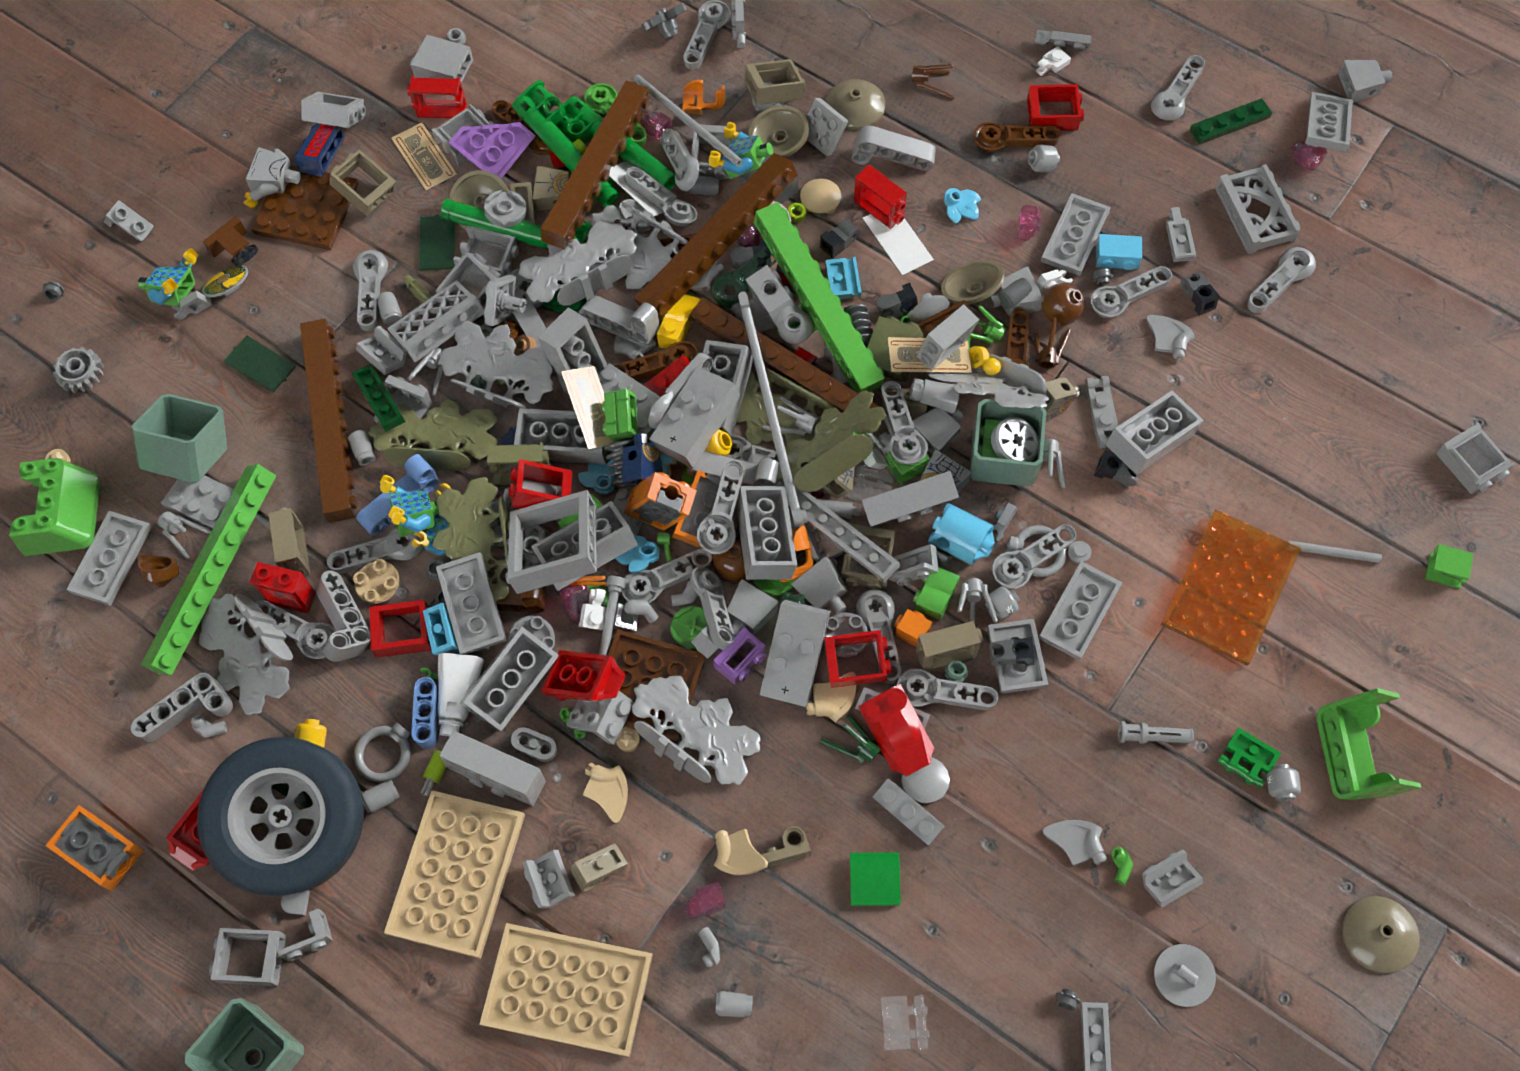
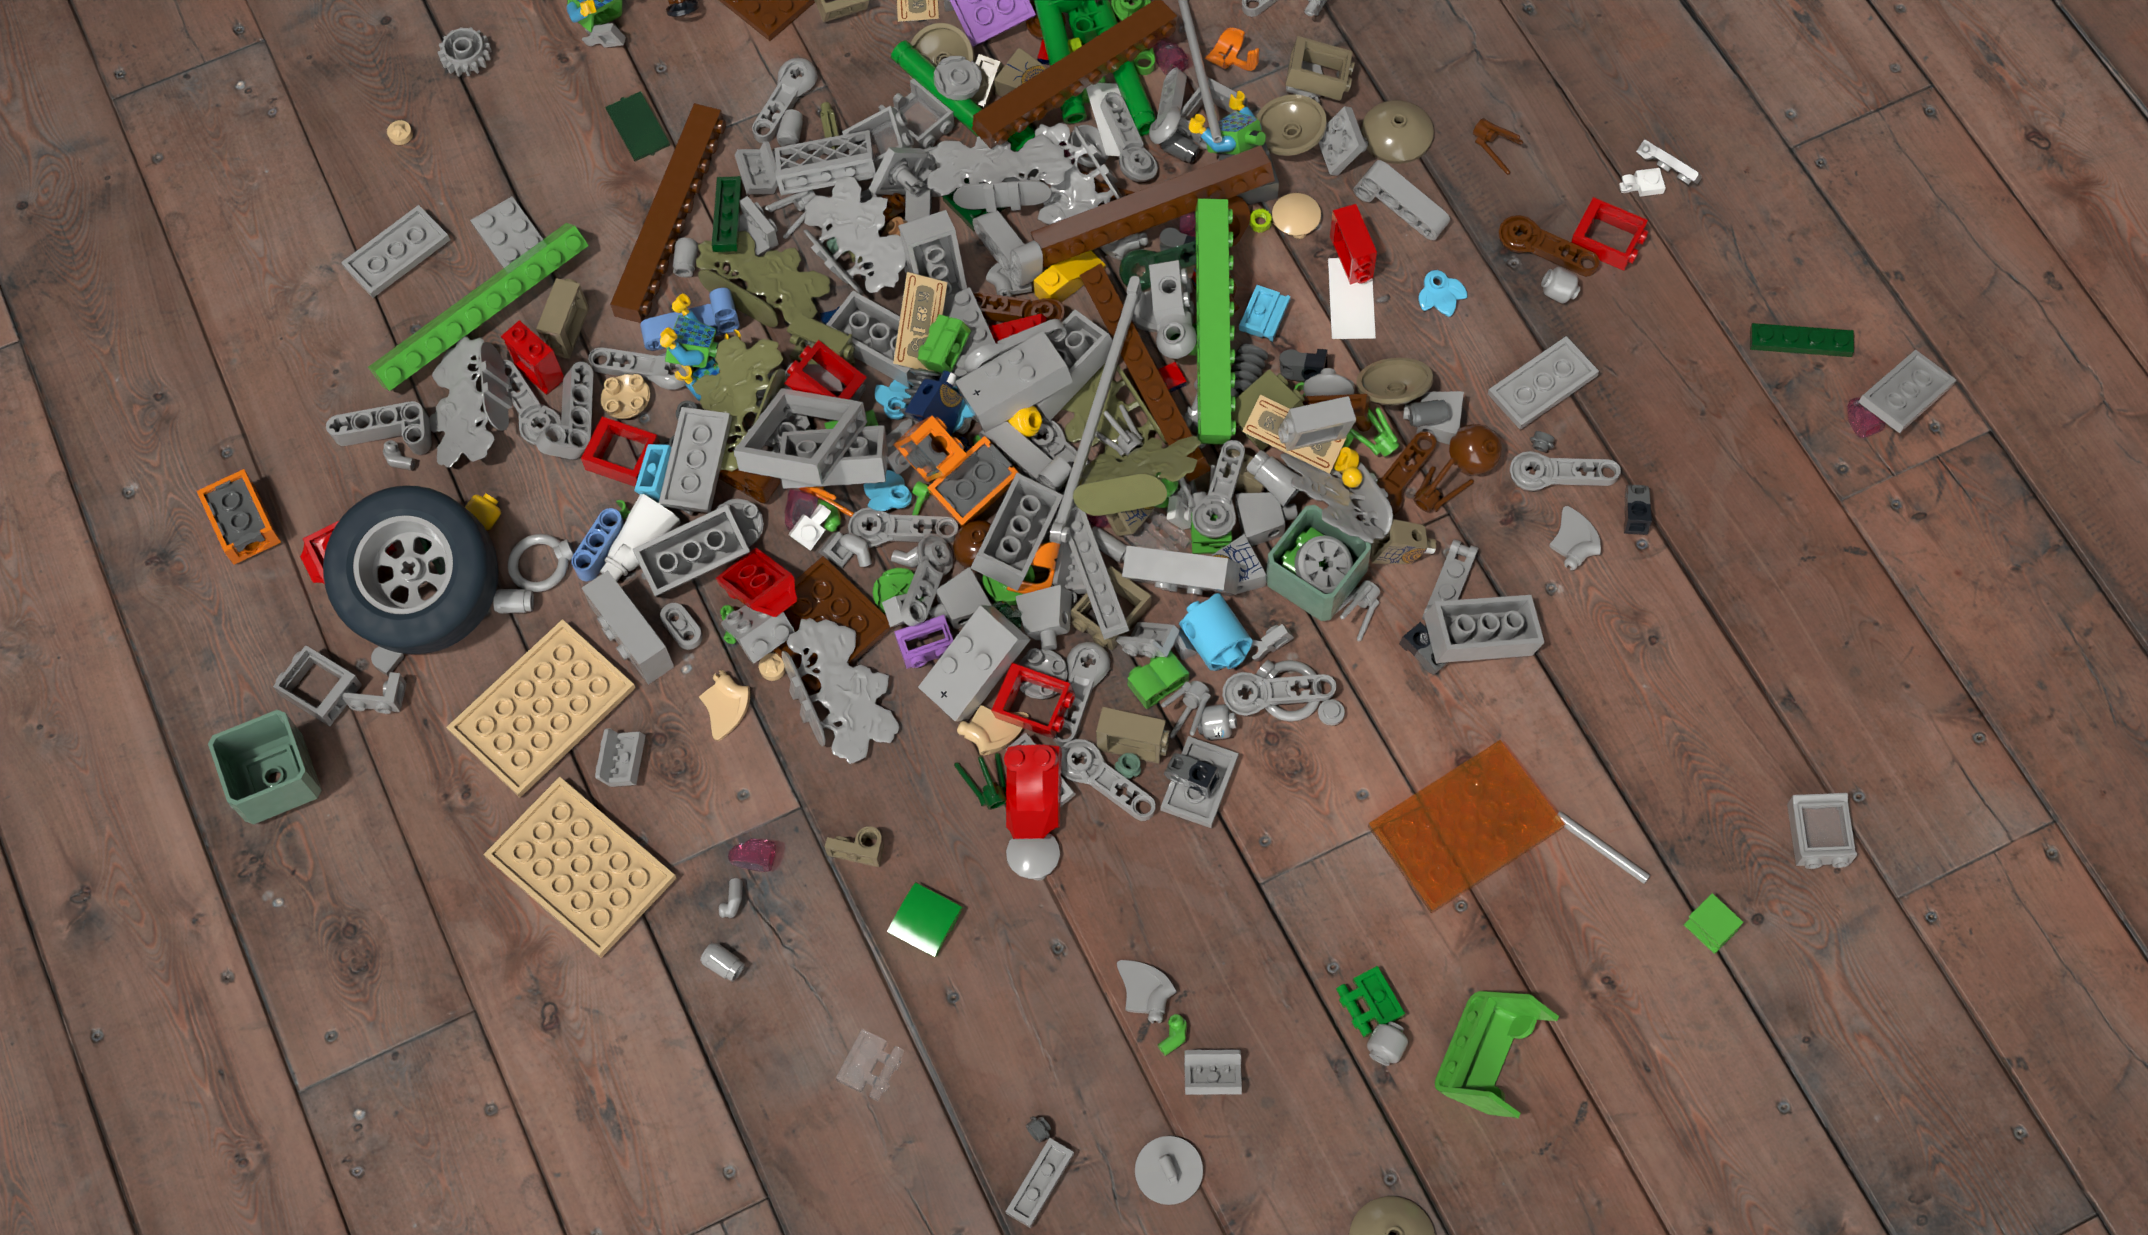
camera: 30 degrees right, 0 degrees up
bright green windscreen [9,458,100,556] -> none
sand green plate [132,394,227,483] -> none
reddish brown piece [138,555,179,587] -> none
light grey plant [158,511,212,560] -> none
shield [202,265,248,298] -> none
clear green piece [419,214,455,272] -> none
lime piece [421,750,447,796] -> none
plate [570,843,628,892] -> none
light grey piece [599,576,626,655] -> none
light grey beam [697,460,744,554] -> none
tan arm [714,829,768,876] -> none
leg [820,219,860,259] -> none
light grey plate [873,779,945,845] -> none
orange brick [894,609,932,647] -> none
clear pink rock [1018,205,1042,241] -> none
white plate [1036,269,1073,293] -> none
light grey plate [1038,561,1123,661] -> none
medium azure brick [1096,234,1142,270] -> none
light grey pin [1118,721,1194,744] -> none
light grey beam [1151,55,1205,120] -> none
light grey hinge [1166,207,1196,262] -> none
light grey fence [1215,164,1300,255] -> none
light grey beam [1247,247,1316,313] -> none
light grey torso [1338,60,1392,103] -> none

